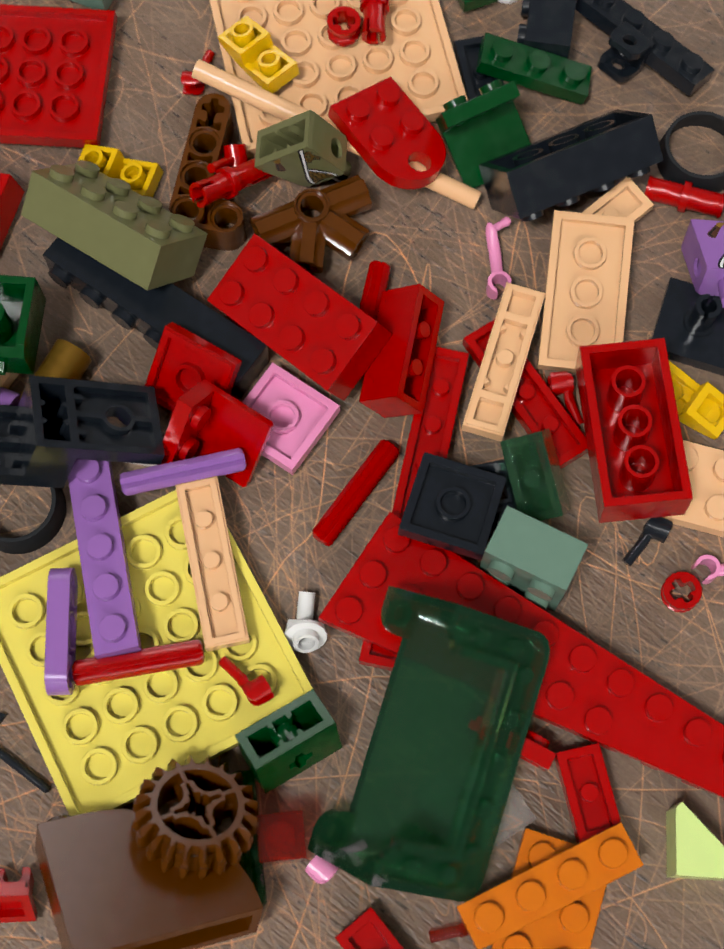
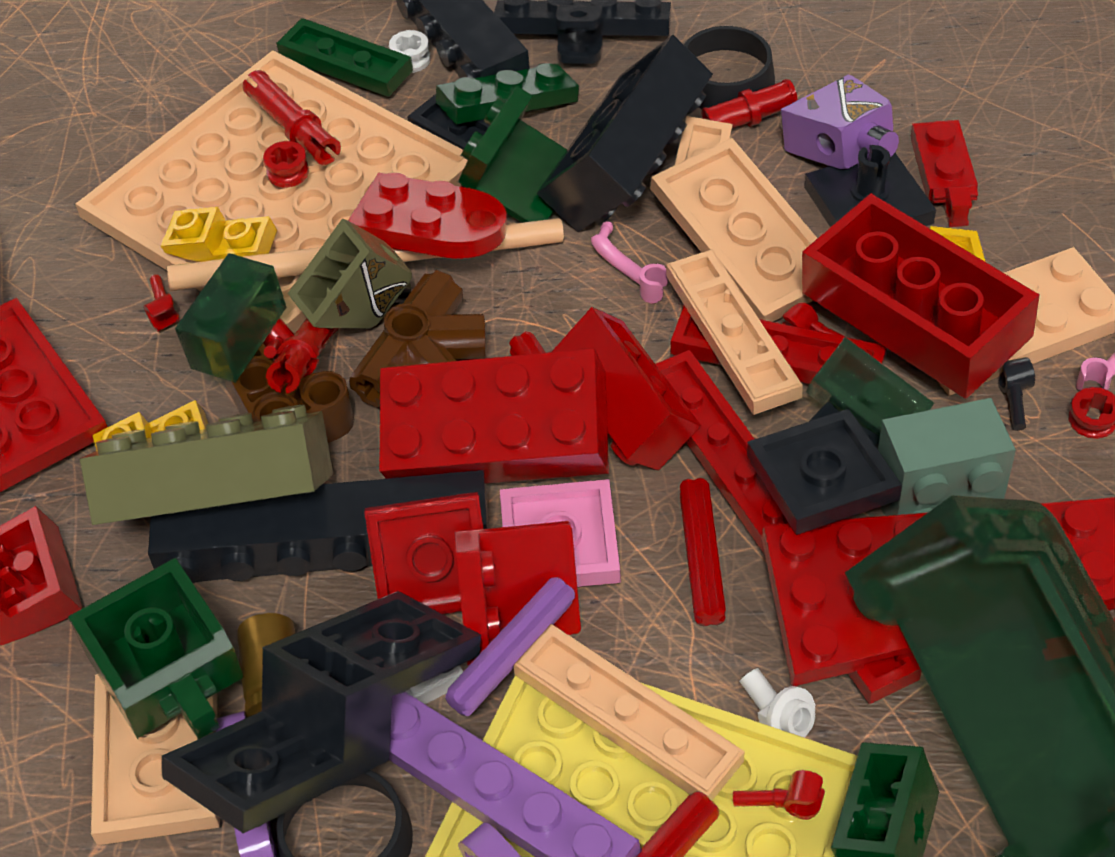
camera: 35 degrees left, 20 degrees down
none -> clear green brick [175,253,287,383]

